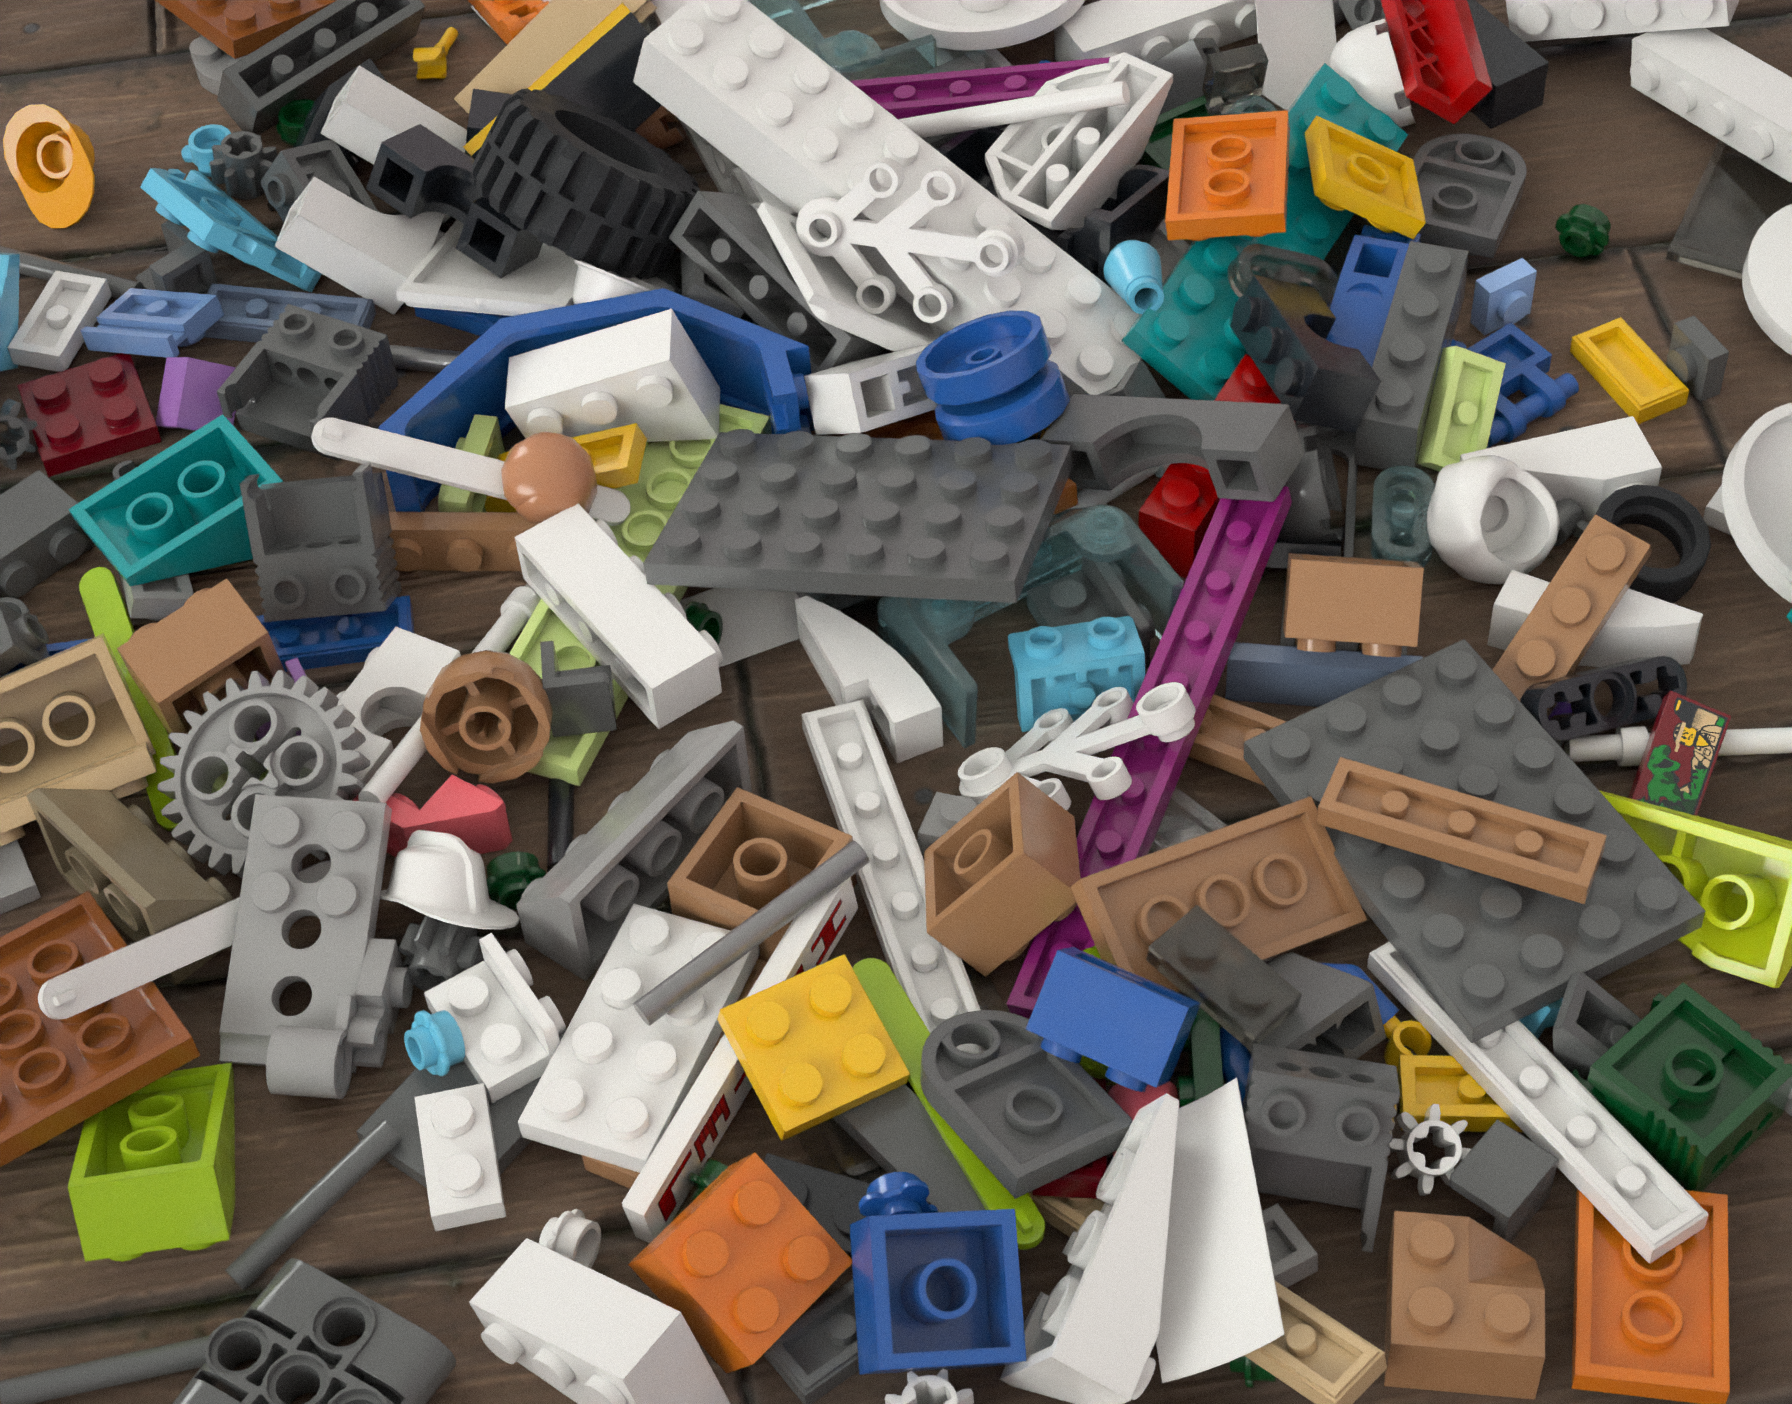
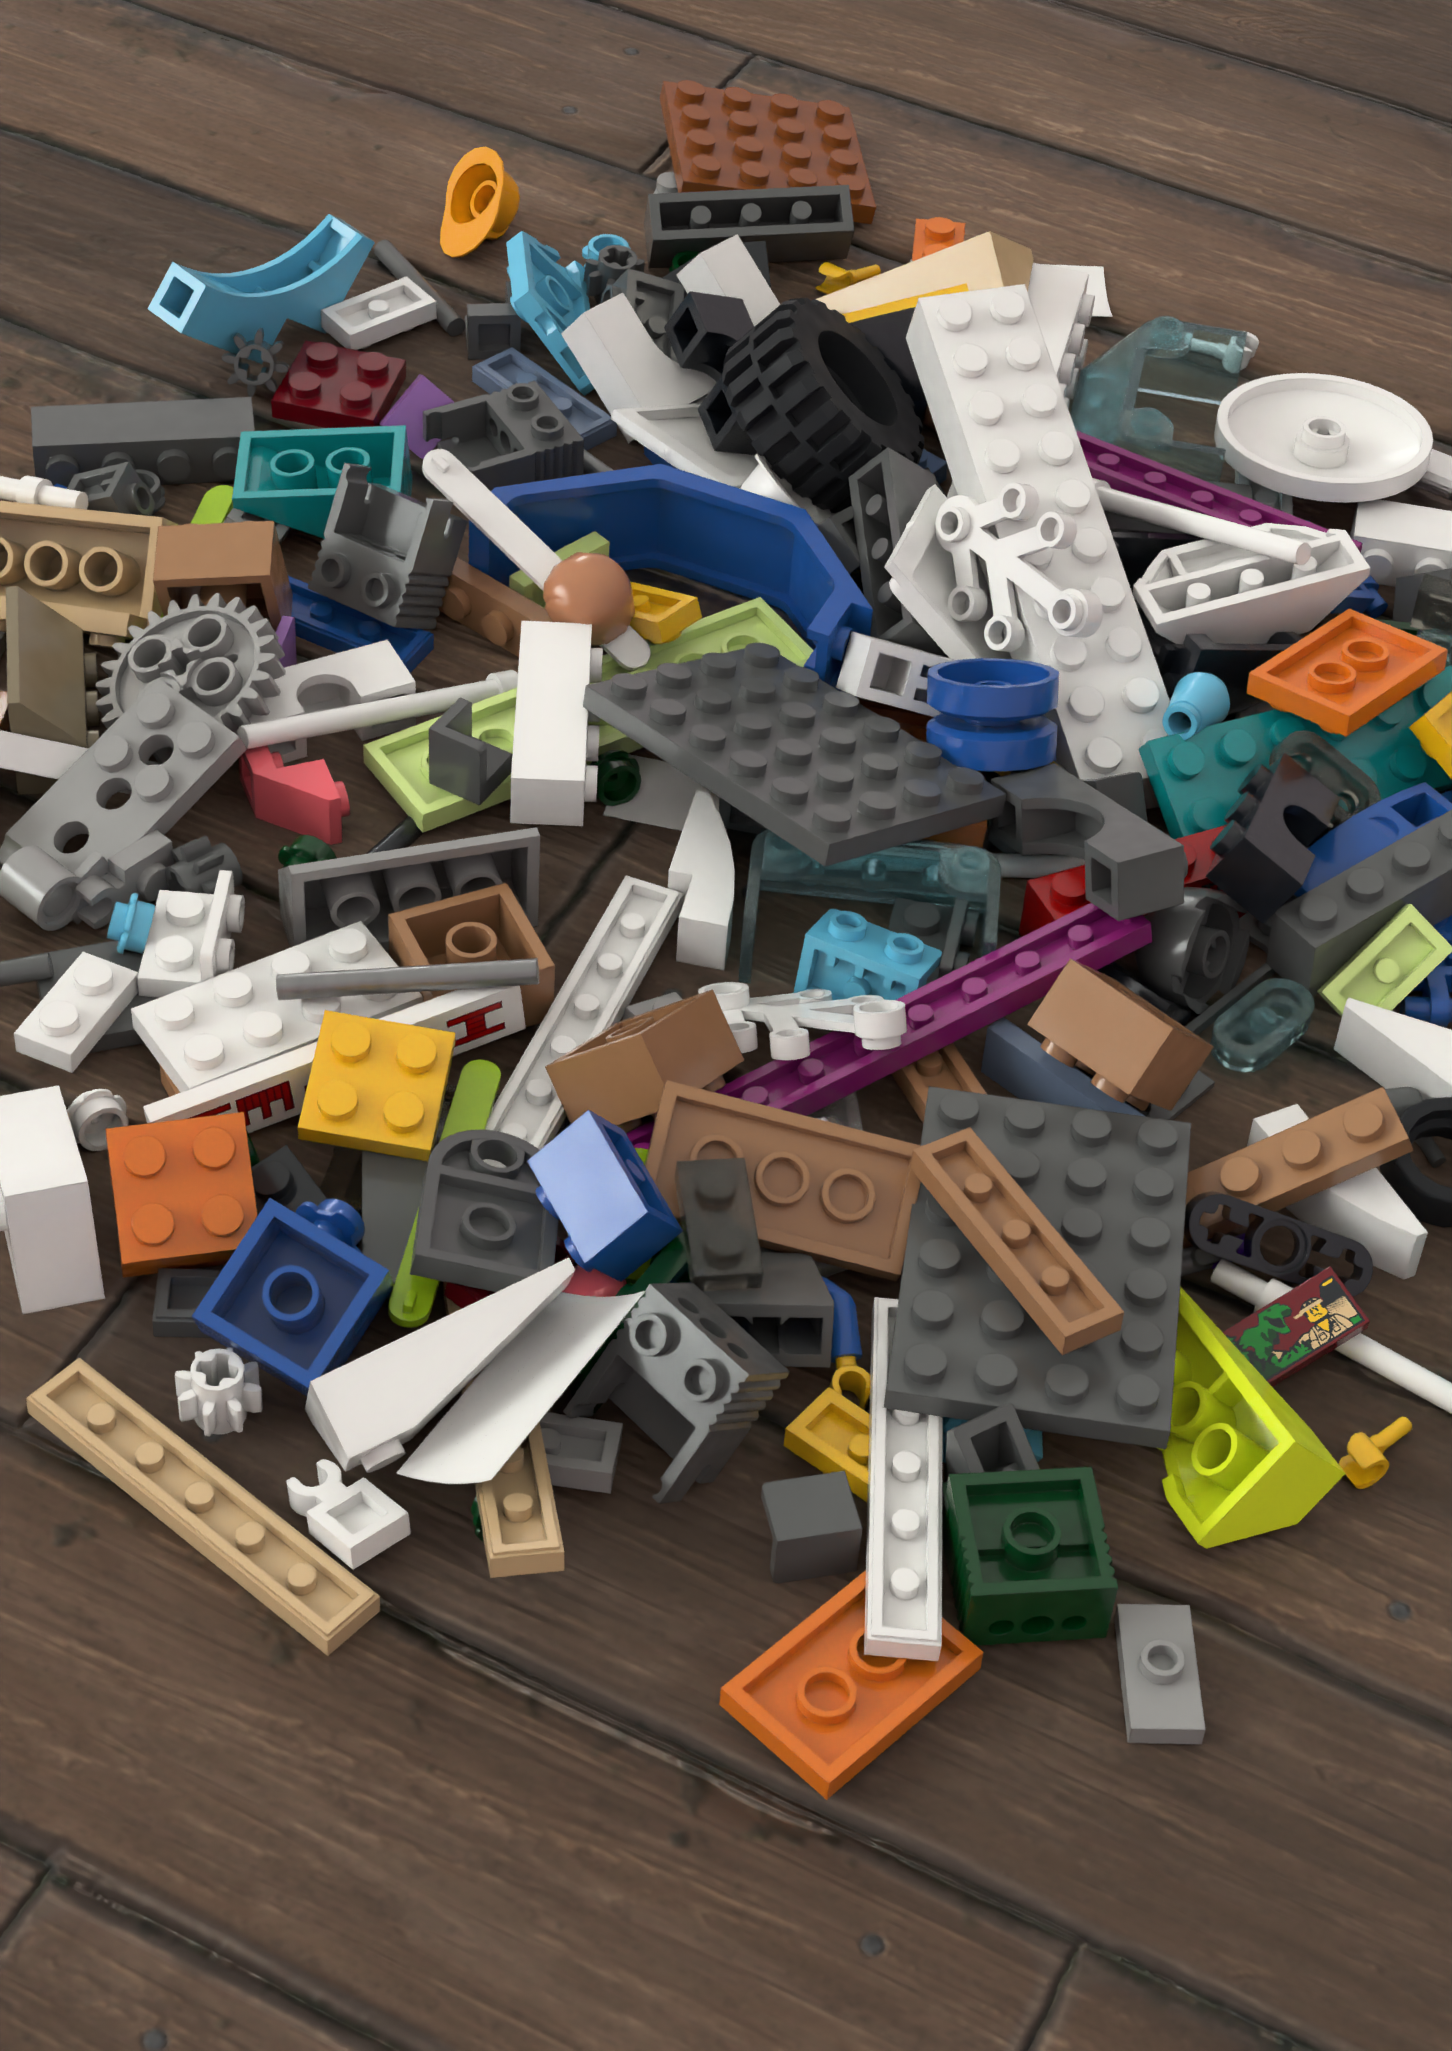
camera: 30 degrees right, 5 degrees down
medium blue plate [81,288,224,358] -> none
white piece [380,830,520,929] -> none
medium nougat cylinder [420,650,553,783] -> none
white wedge [505,309,720,442] -> none
medium nougat slope [1384,1211,1545,1399] -> none
white gear [1389,1104,1472,1196] -> none
white piece [1427,455,1560,584] -> none

